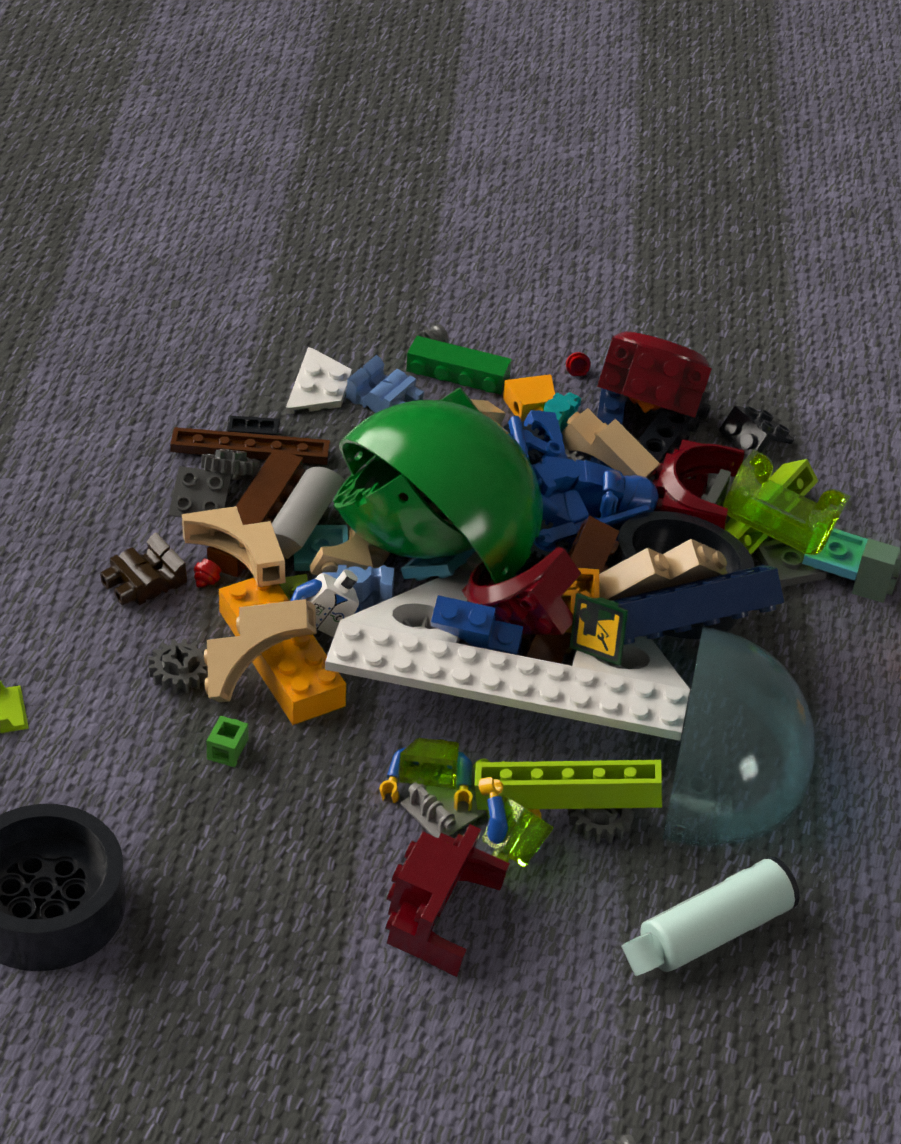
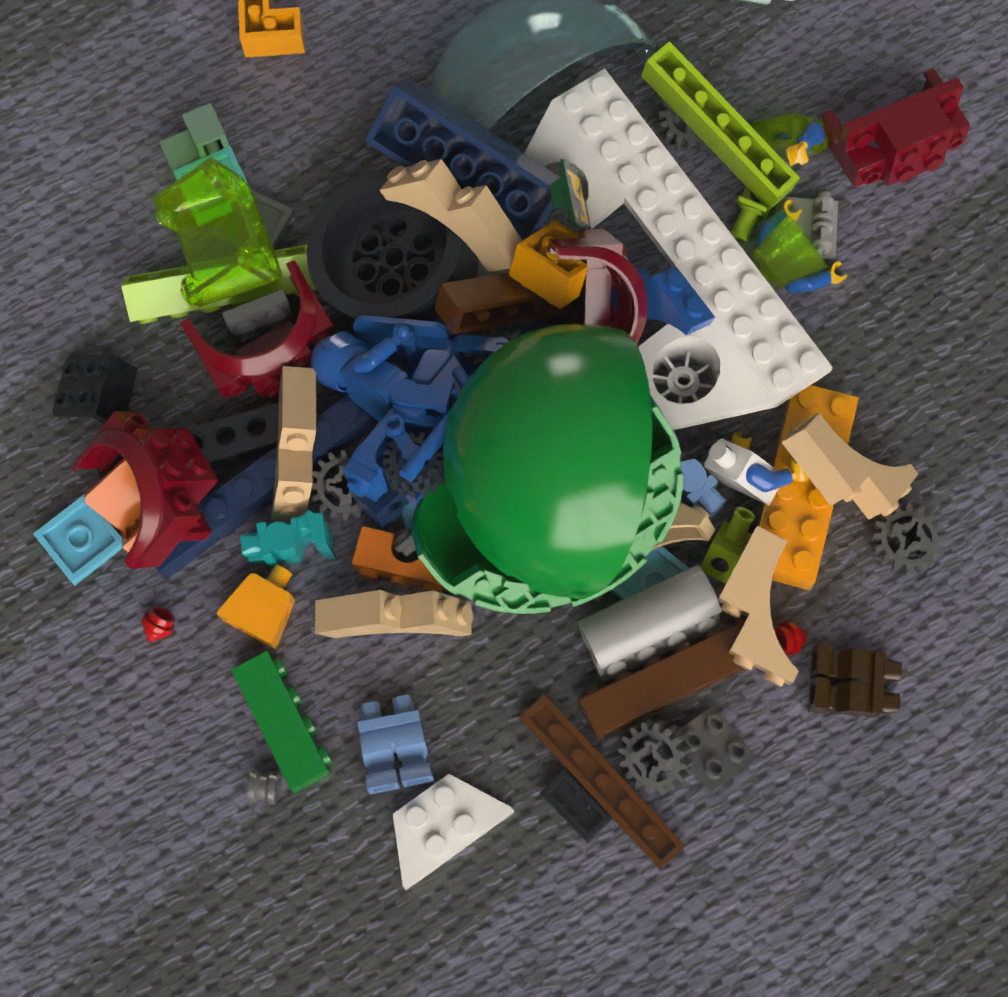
camera: 130 degrees left, 30 degrees up
bright green brick [206,716,248,768] -> none

